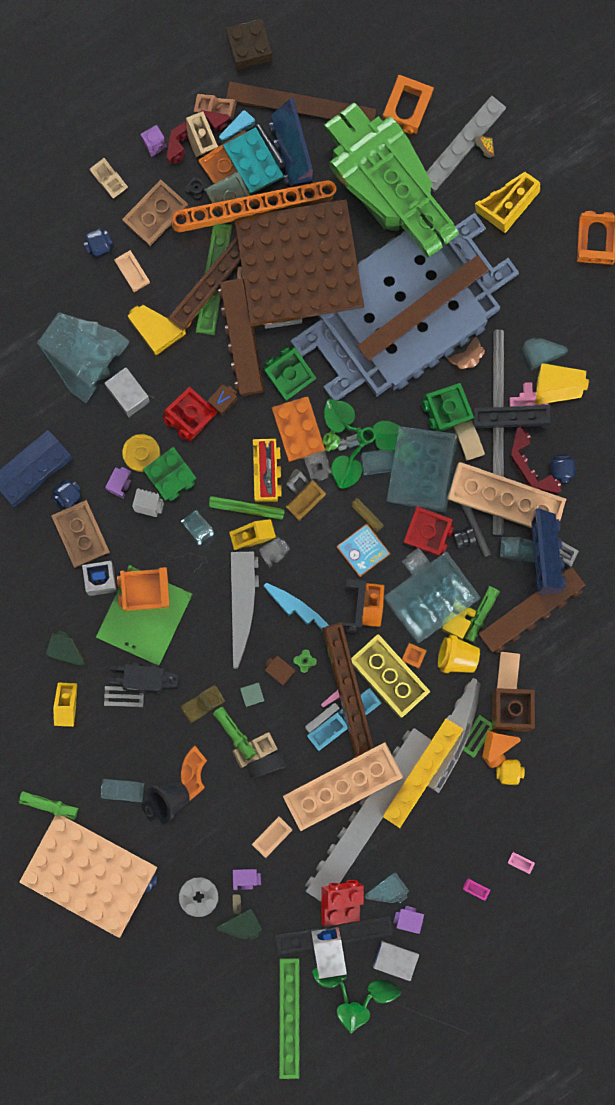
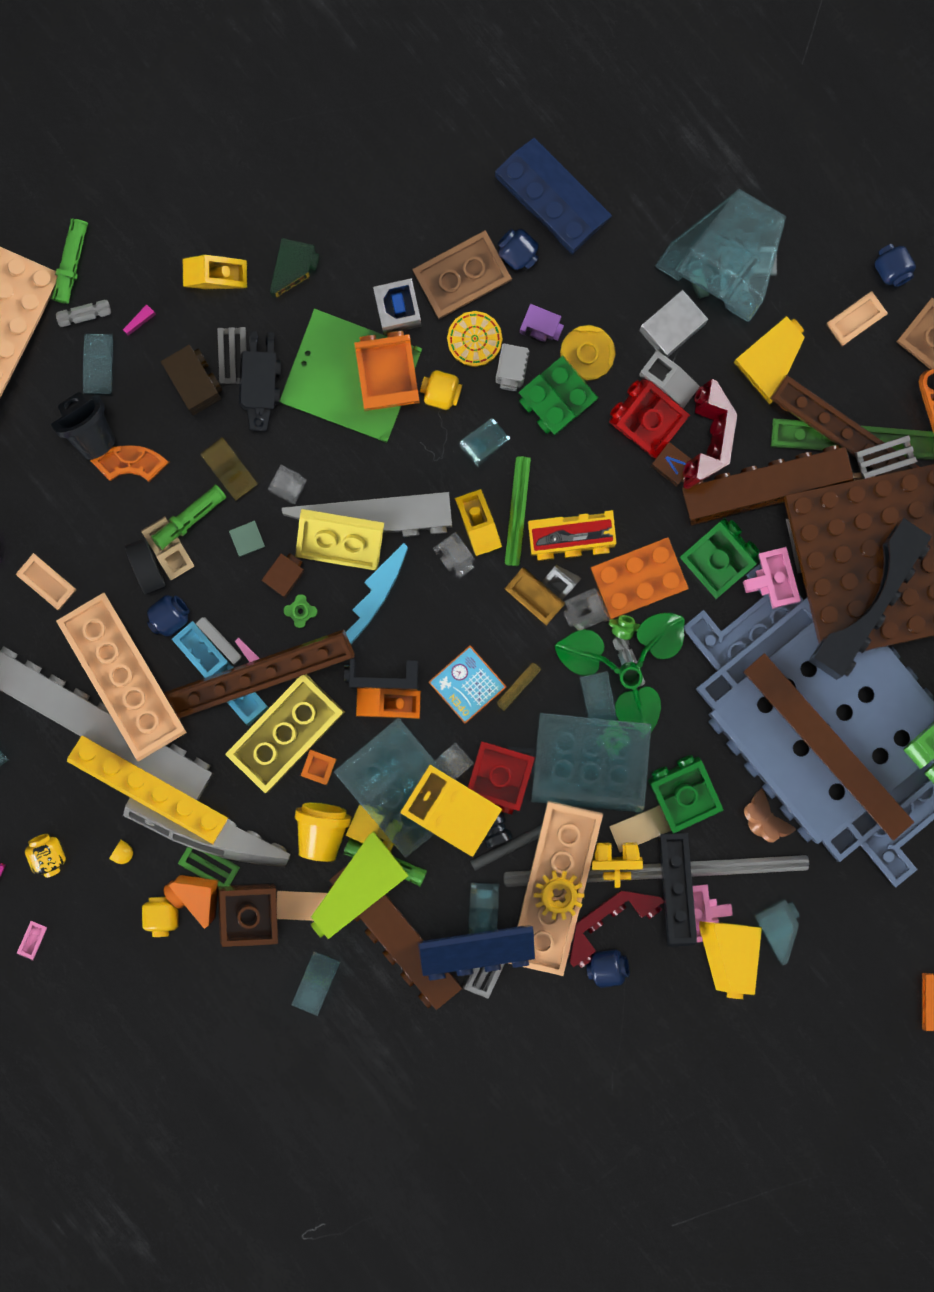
camera: 90 degrees right, 5 degrees up
none -> yellow head [25,834,66,877]
none -> light grey axle [56,300,111,327]
none -> yellow hinge [109,840,133,864]
none -> dark pink piece [123,305,156,336]
none -> dark blue head [147,595,189,636]
none -> dark brown brick [160,344,223,416]
none -> clear brick [268,465,307,505]
none -> clear light blue slope [292,951,340,1016]
none -> light yellow tile [295,509,384,571]
none -> lime slope [310,831,409,939]
none -> yellow slope [400,765,502,857]
none -> yellow head [420,370,462,410]
none -> yellow tile [447,311,503,367]
none -> yellow gear [534,870,584,920]
none -> yellow hips [592,842,643,888]
none -> light grey slope [639,350,700,409]
none -> dark red slope [683,379,737,489]
none -> bright pink hinge [743,547,801,609]
none -> black arch [809,518,932,680]
none -> light grey tile [855,435,917,479]

